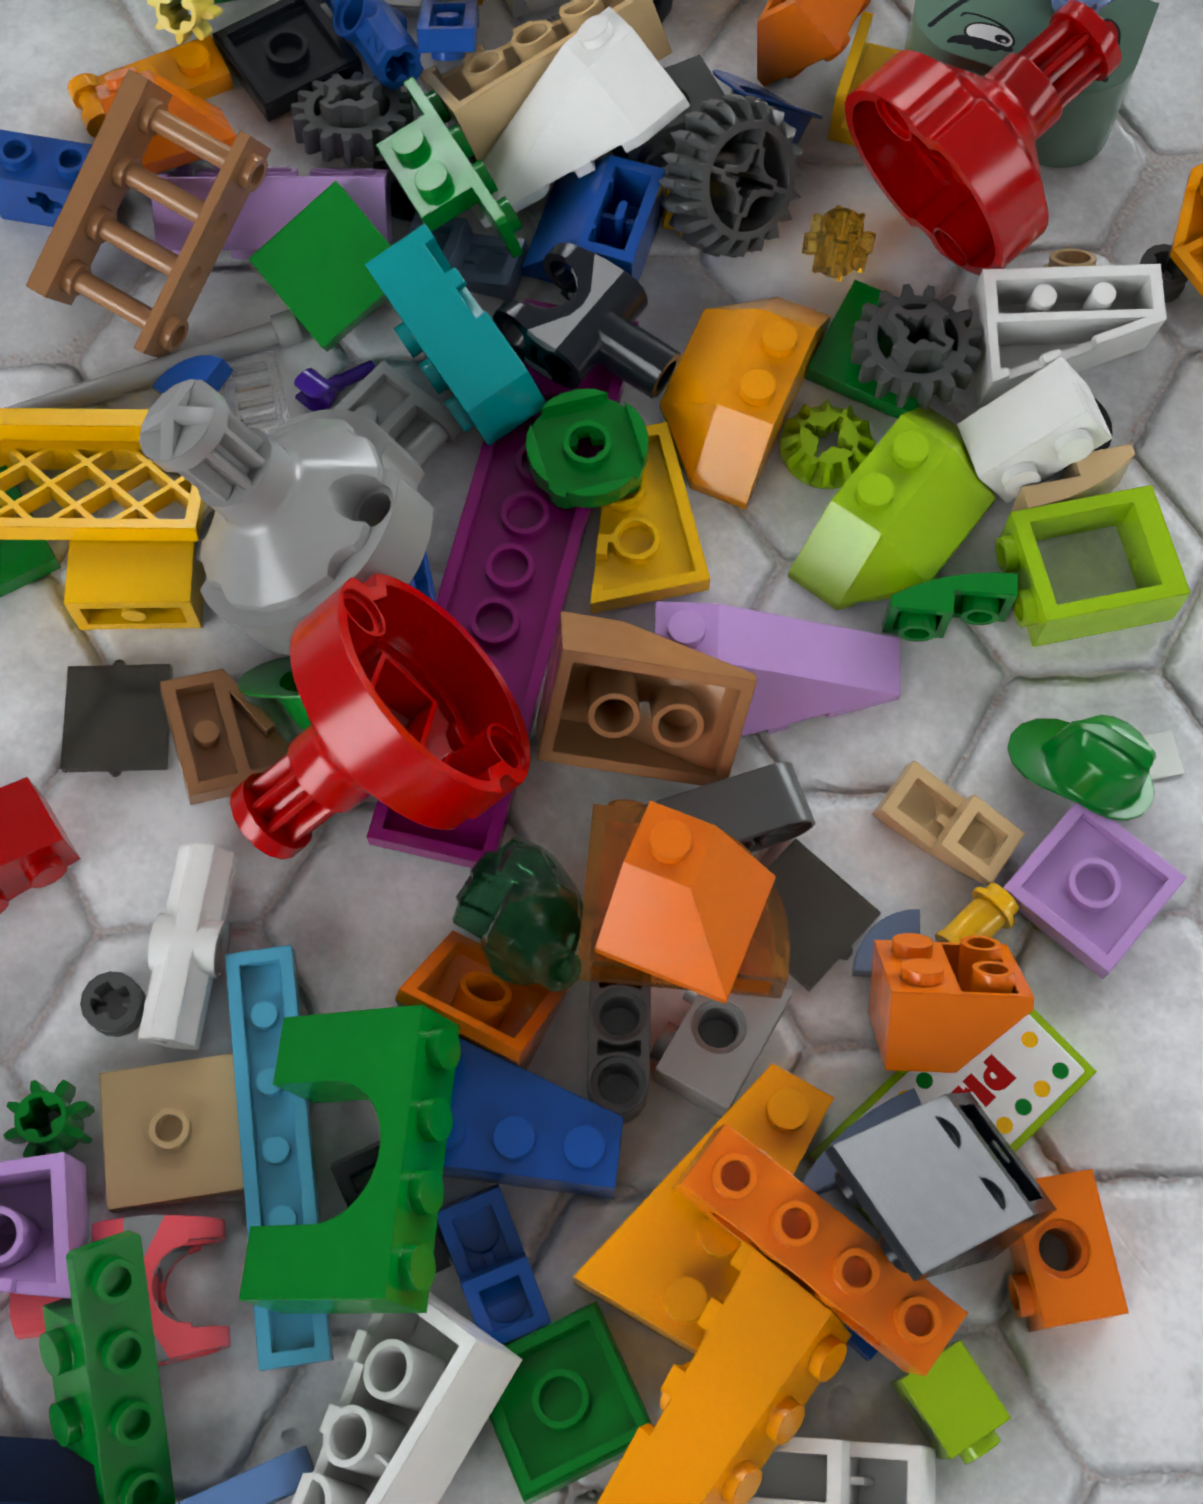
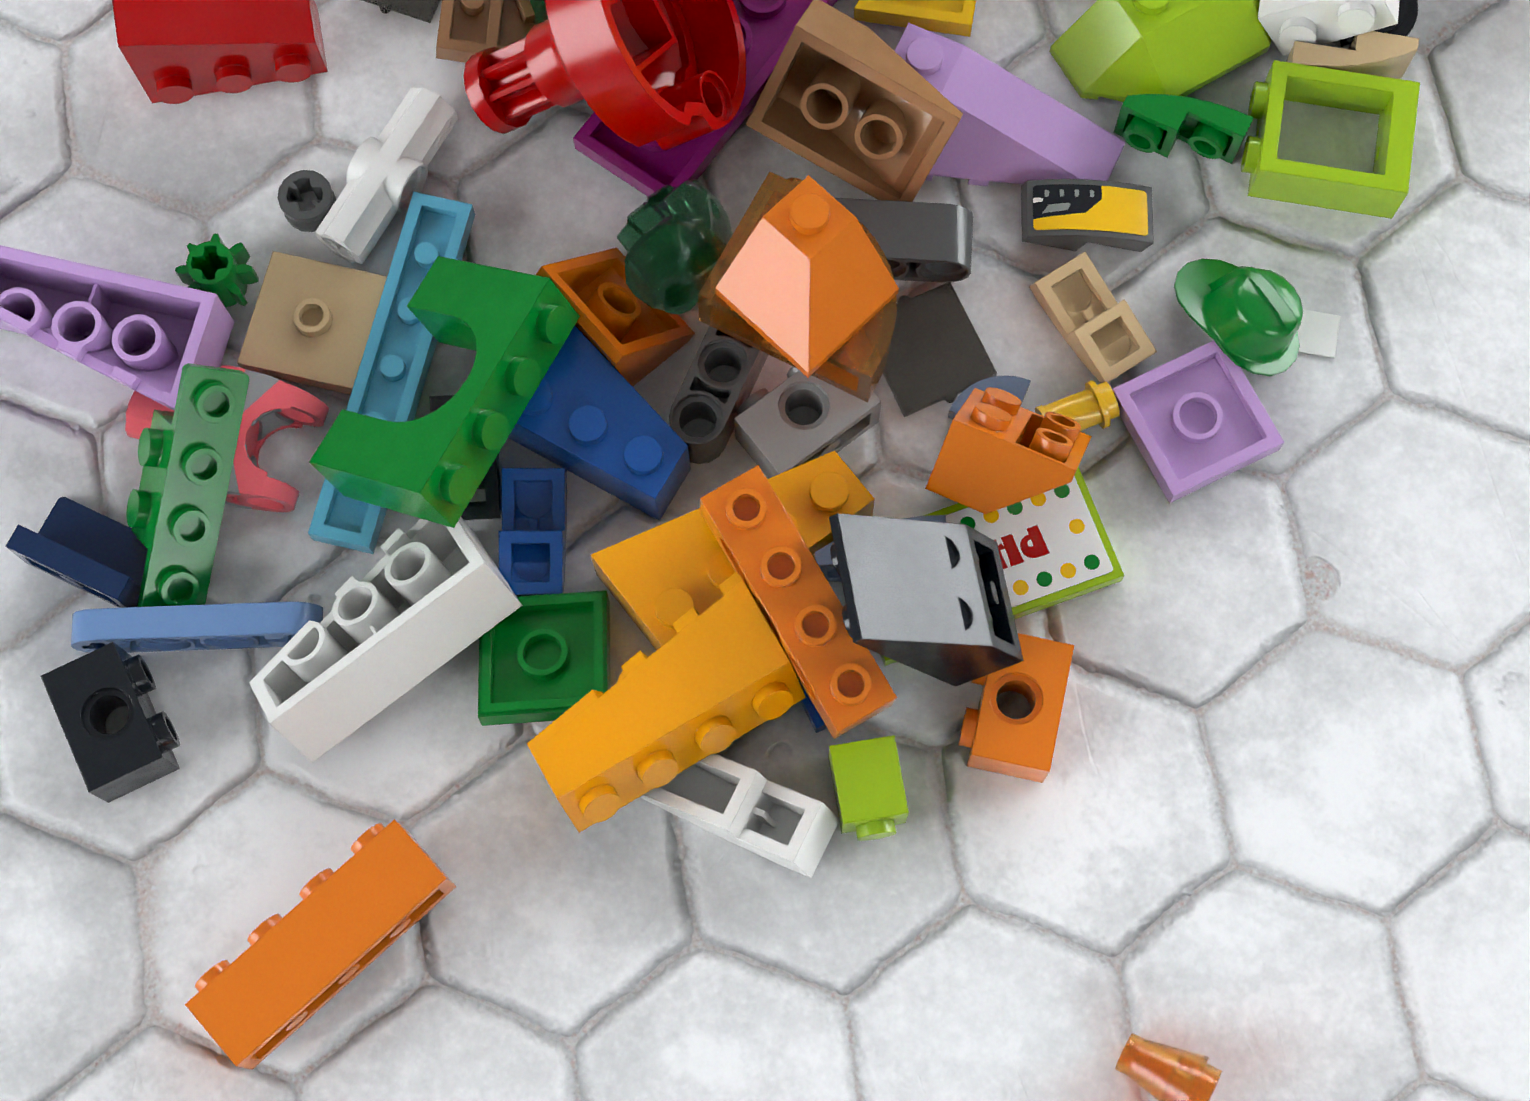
camera: 25 degrees right, 5 degrees up
none -> slope [1021,179,1154,252]

